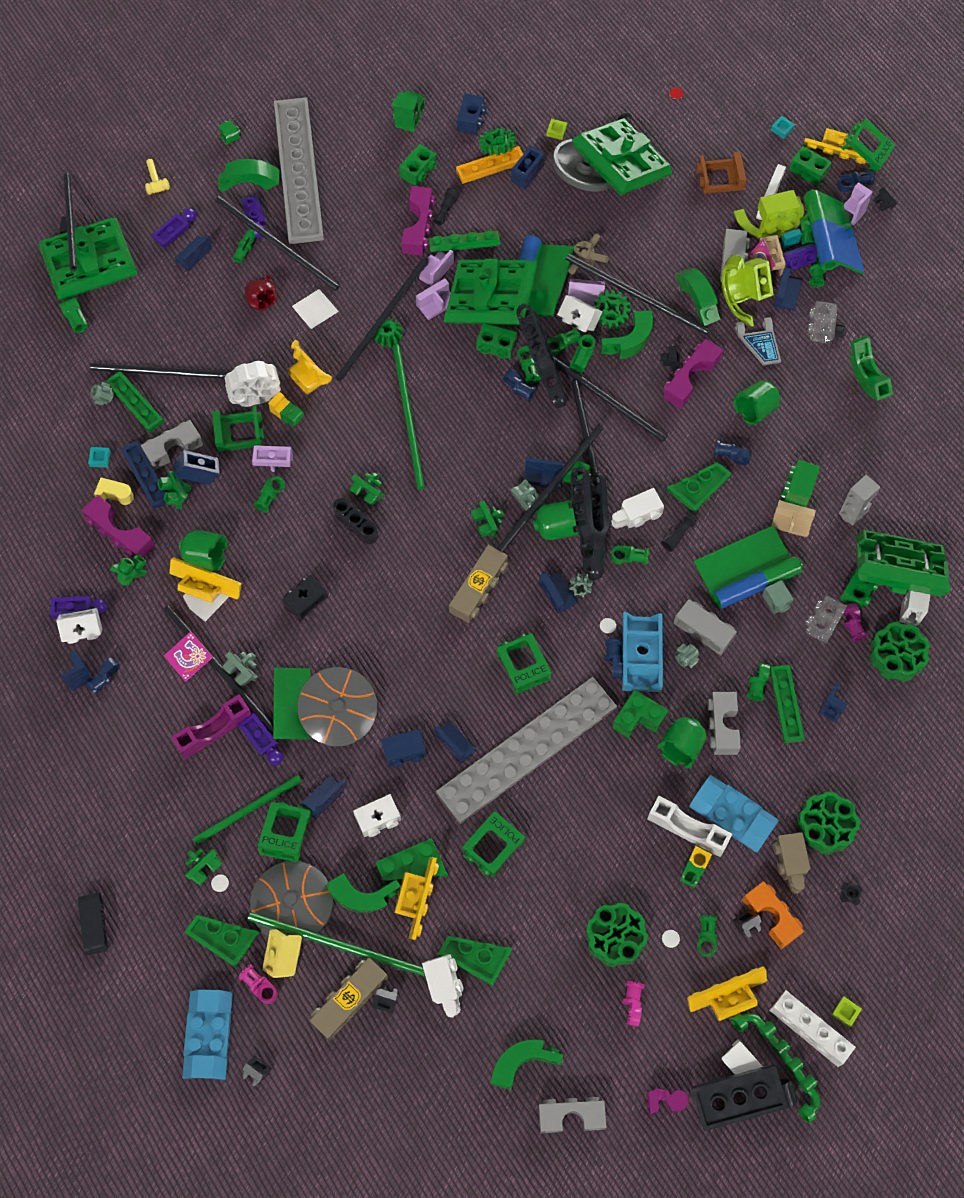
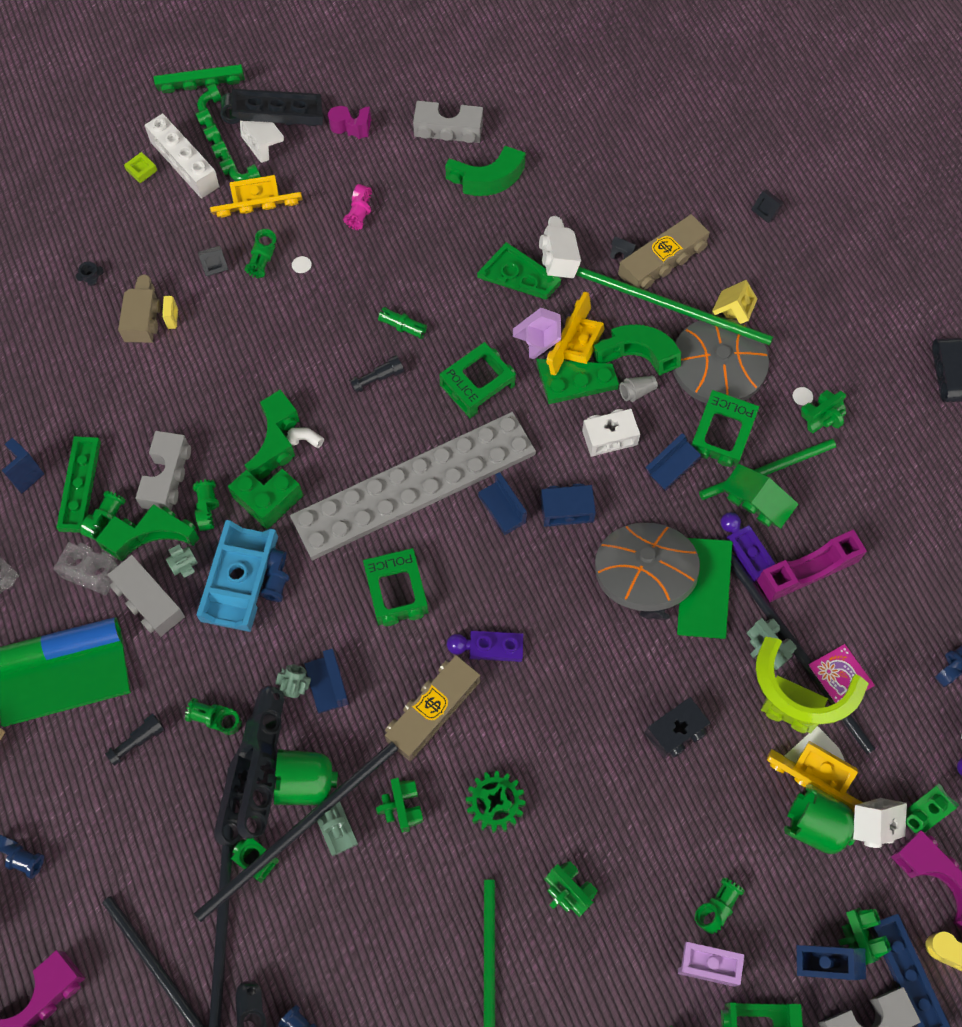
camera: 170 degrees left, 0 degrees up
dark azure piece [182,990,233,1080] -> none
green wing [184,915,260,968] -> none
dark pink connector [238,964,278,1004] -> none
black beam [333,498,378,544] -> none
dark blue panel [523,457,563,488] -> none
green connector [585,903,648,967] -> none
white sticker [600,618,616,633] -> none
white hinge [611,488,664,528] -> none
white arch [648,796,732,857] -> none
green cylinder [657,717,707,768] -> none
green wing [667,462,732,513] -> none
leg [680,846,712,888] -> none
dark azure piece [689,775,779,853] -> none
orange arch [742,881,804,950] -> none
sand green brick [762,580,793,614] -> none
green connector [797,792,860,855] -> none
none -> clear brick [54,542,118,595]
none -> green arch [95,504,199,561]
none -> green plate [153,64,245,93]
none -> light yellow tile [162,296,178,329]
none -> green connector [193,479,219,532]
none -> green arch [245,389,300,480]
none -> white arm [286,428,324,448]
none -> black piece [349,355,404,393]
none -> green pin [378,307,427,339]
none -> dark purple plate [447,631,523,662]
none -> green gear [466,771,525,833]
none -> lavender panel [513,308,561,359]
none -> light grey cone [619,375,657,402]
none -> green brick [721,464,798,529]
none -> lime piece [756,636,869,734]
none -> white brick [853,798,907,848]

